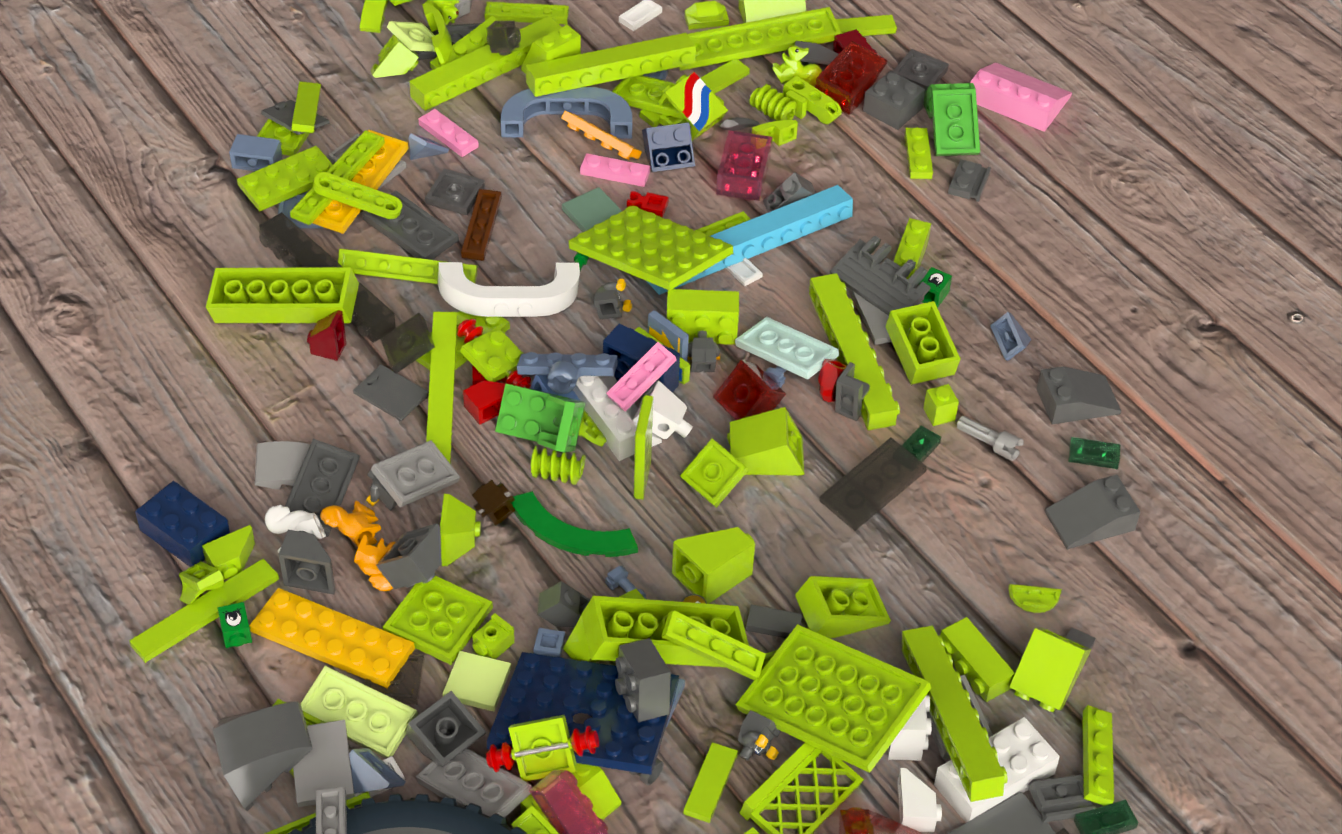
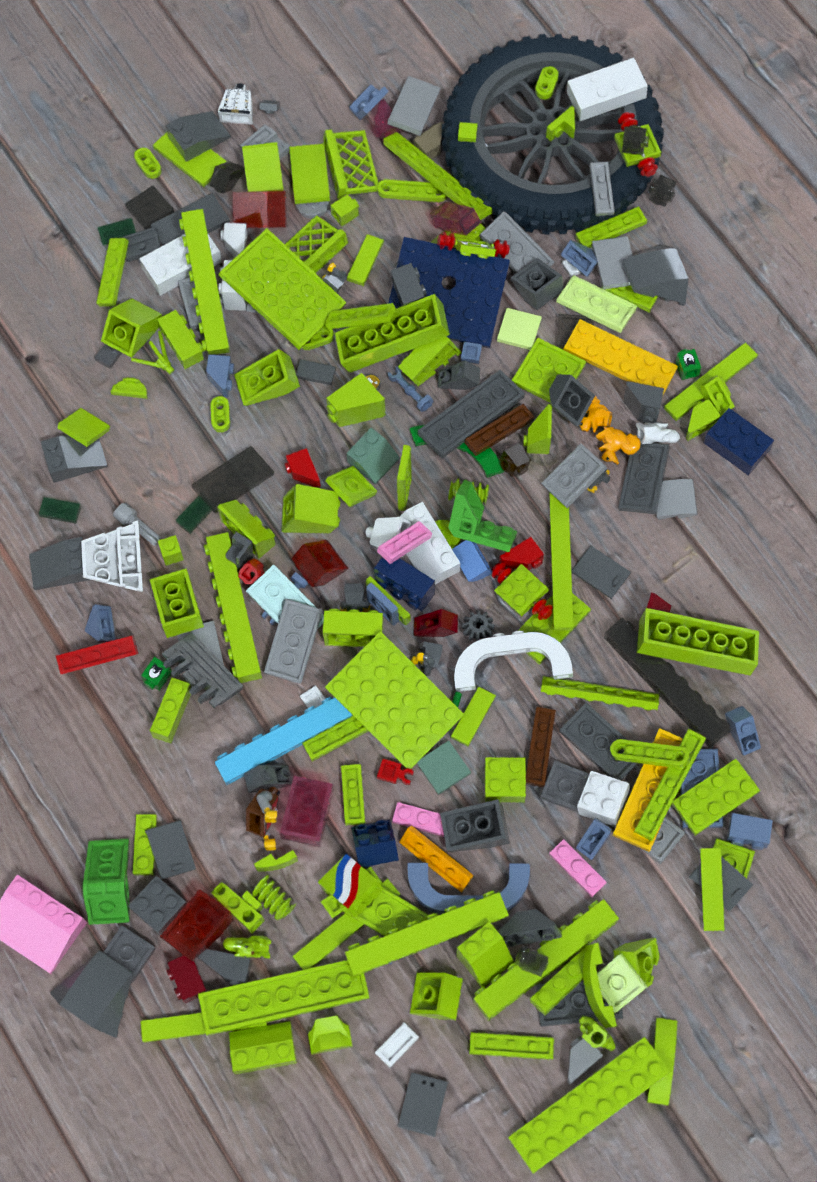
camera: 175 degrees left, 20 degrees up
clear smoke tile [381,313,435,373] -> none
lime brick [472,613,515,659] -> none
sand blue plate [517,352,618,394] -> none
dark grey bar [718,117,759,131] -> none
dark grey plate [948,159,991,202] -> none
none -> dark grey wedge [49,951,134,1038]
none -> red brick [56,635,139,674]
none -> lime tile [57,408,110,447]
none -> white wedge [81,520,143,592]
none -> lime plant [131,331,175,375]
none -> dark grey container [145,820,196,880]
none -> sand blue slope [206,355,235,397]
none -> lime plate [210,396,230,433]
none -> lime slope [217,500,276,559]
none -> torso [246,787,280,851]
none -> light grey tile [264,599,323,684]
none -> red slope [284,448,321,488]
none -> lime plate [341,764,365,826]
none -> sand green slope [346,428,400,485]
none -> lime slope [410,973,463,1020]
none -> dark red slope [414,609,458,637]
none -> dark grey plate [418,370,525,459]
none -> dark grey slope [440,800,510,852]
none -> lime tile [451,687,496,747]
none -> dark grey gear [462,610,495,641]
none -> reddish brown plate [464,404,535,456]
none -> lime brick [485,757,526,803]
none -> dark grey slope [498,909,562,947]
none -> white brick [577,771,630,827]
none -> sand blue slope [725,706,761,756]

